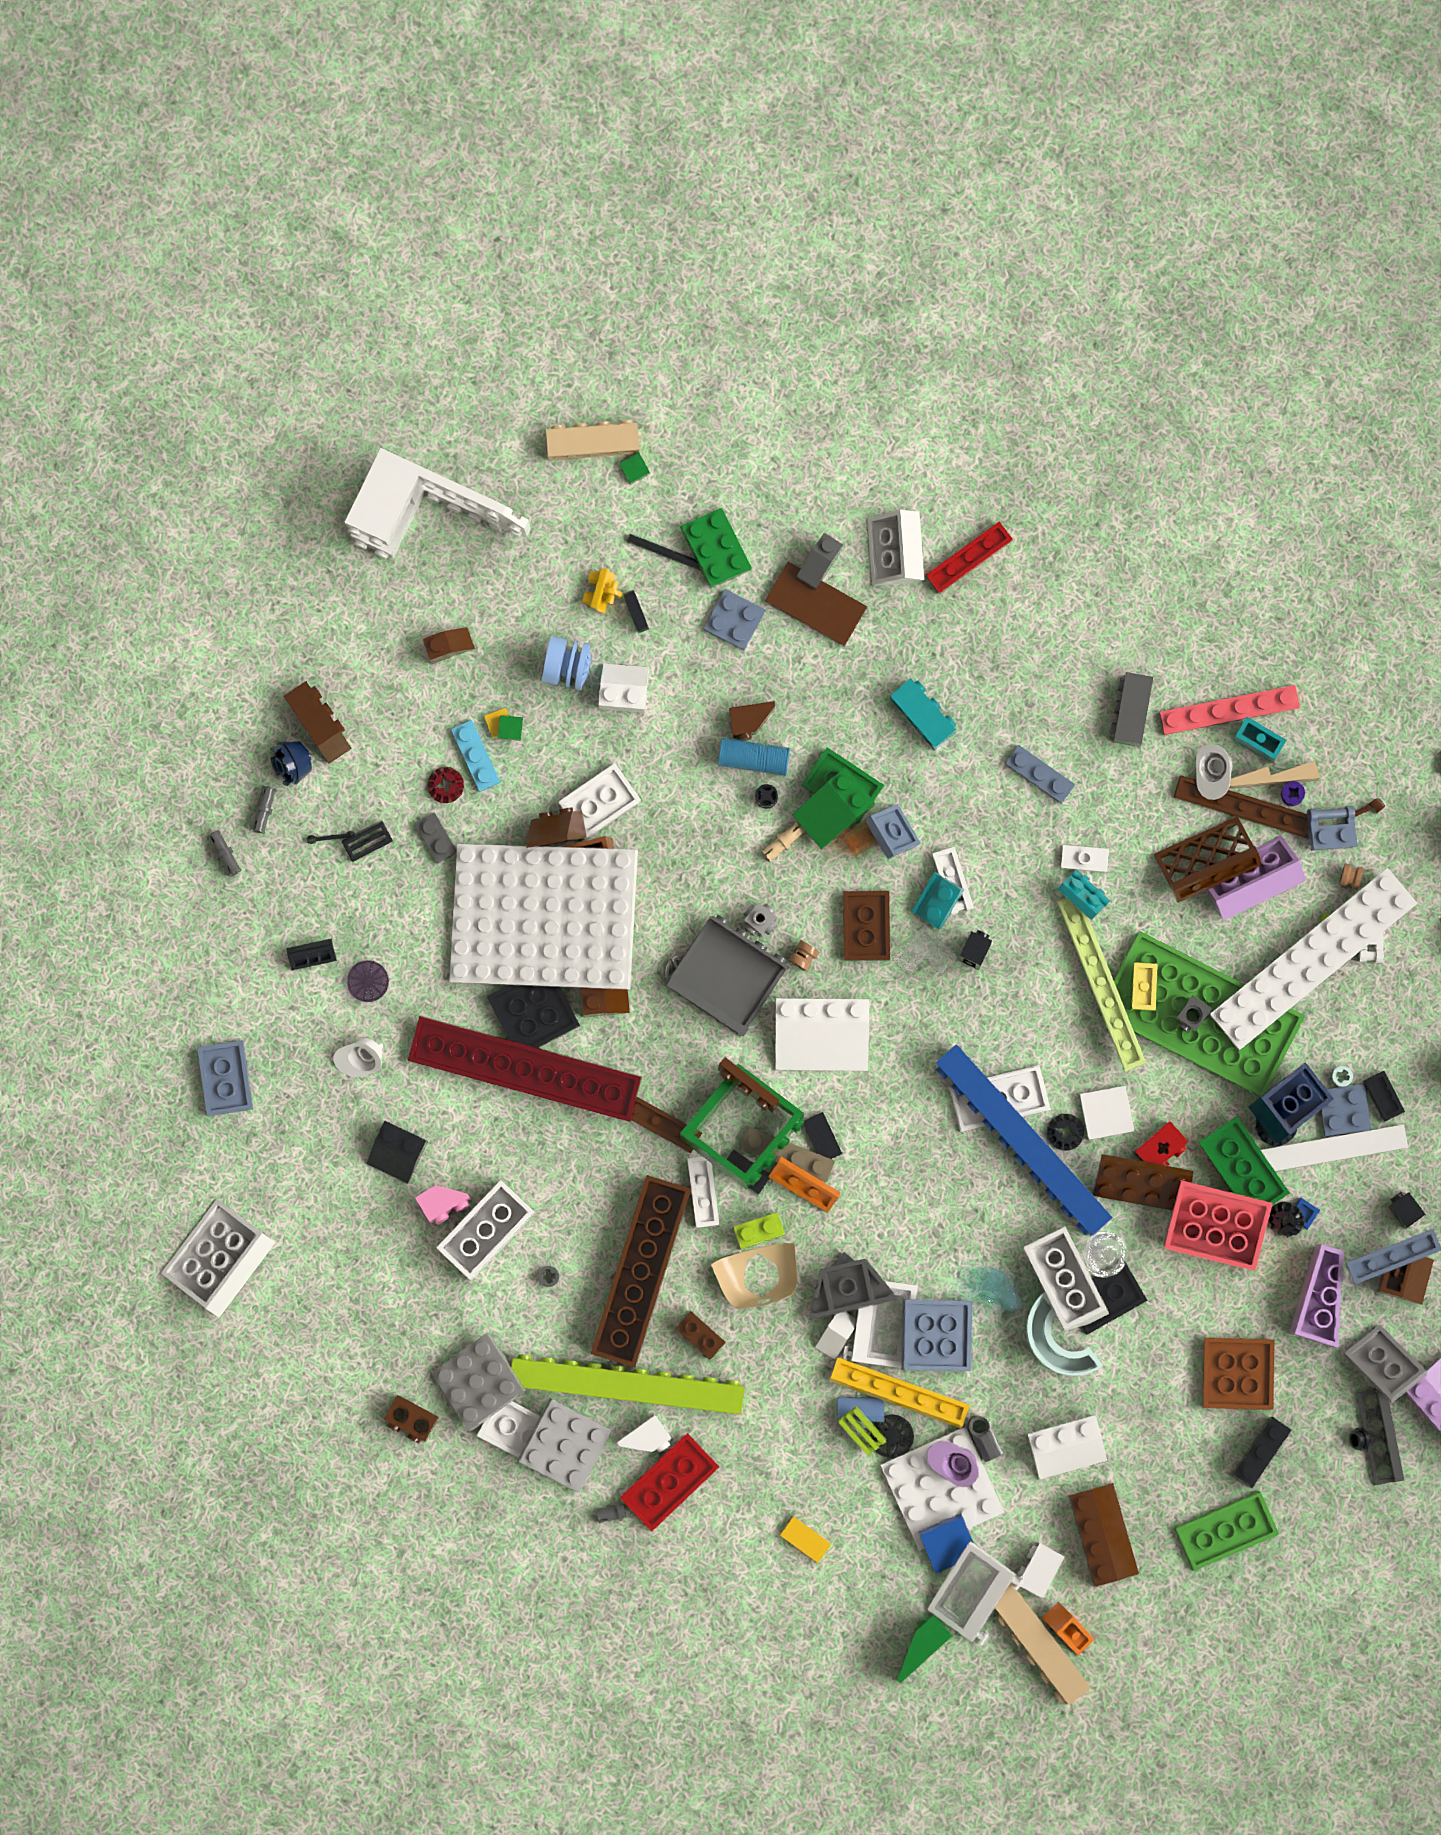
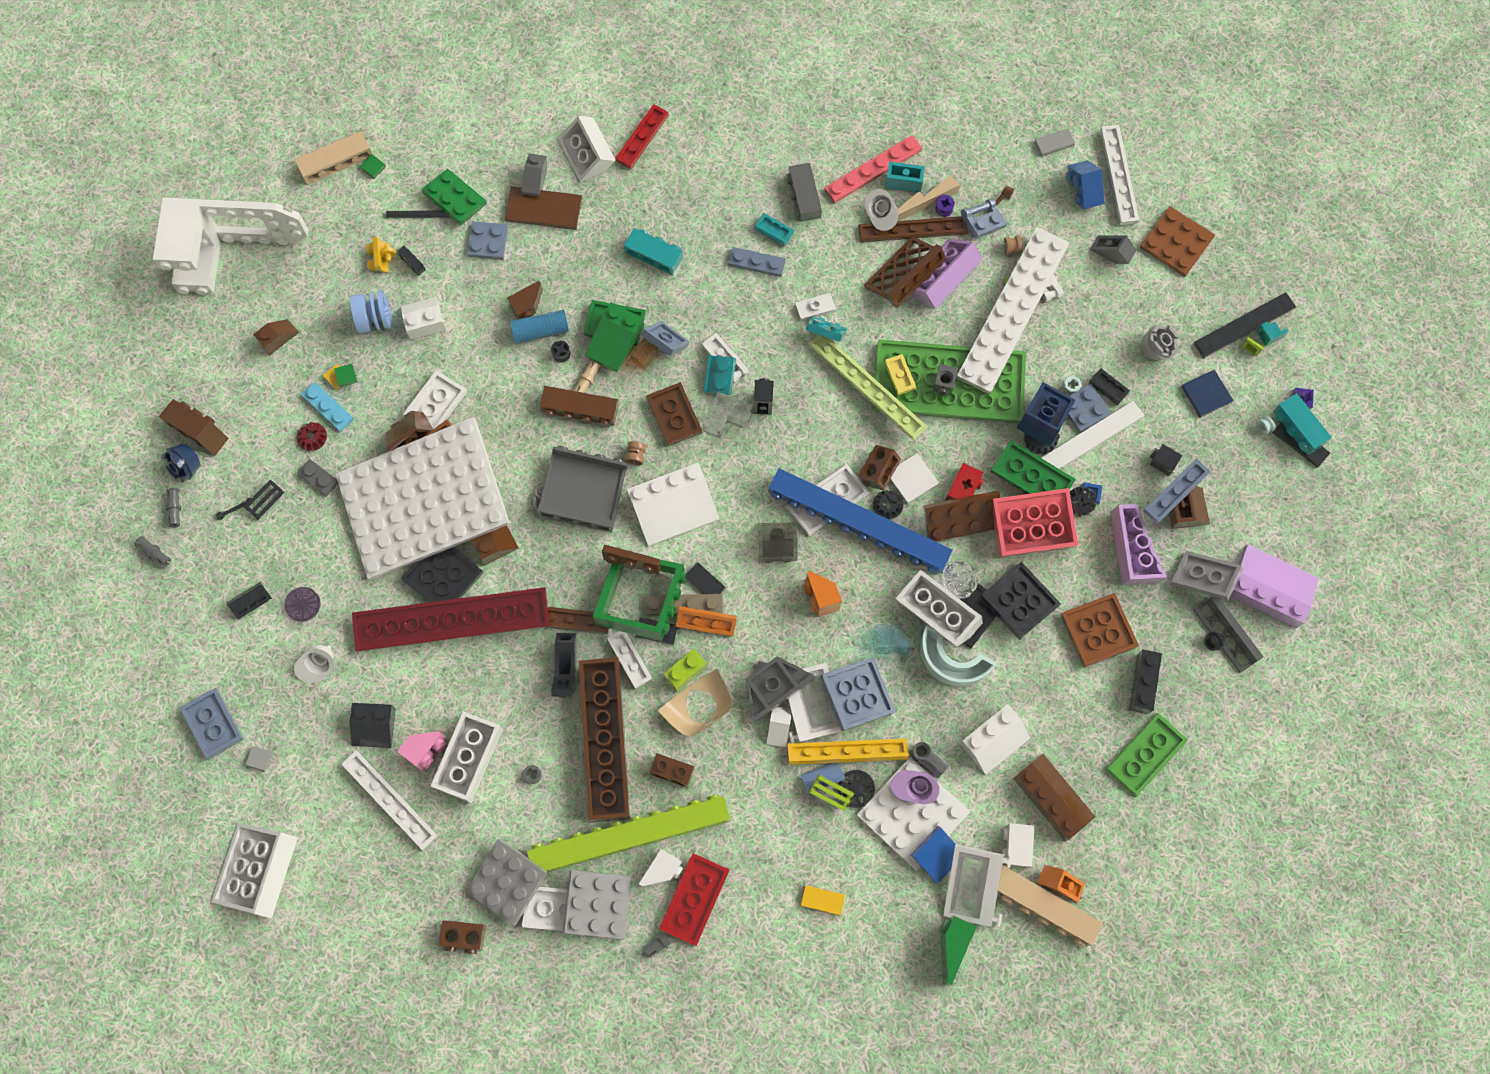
camera: 30 degrees left, 10 degrees down
light grey brick [744,903,777,937] -> none
none -> light grey tile [245,746,273,771]
none -> white plate [342,750,438,851]
none -> reddish brown brick [540,385,619,427]
none -> black arch [551,633,577,698]
none -> teal plate [754,213,794,247]
none -> clear smoke slope [757,522,797,563]
none -> orange slope [803,571,842,617]
none -> reddish brown brick [858,445,901,491]
none -> black plate [980,562,1061,640]

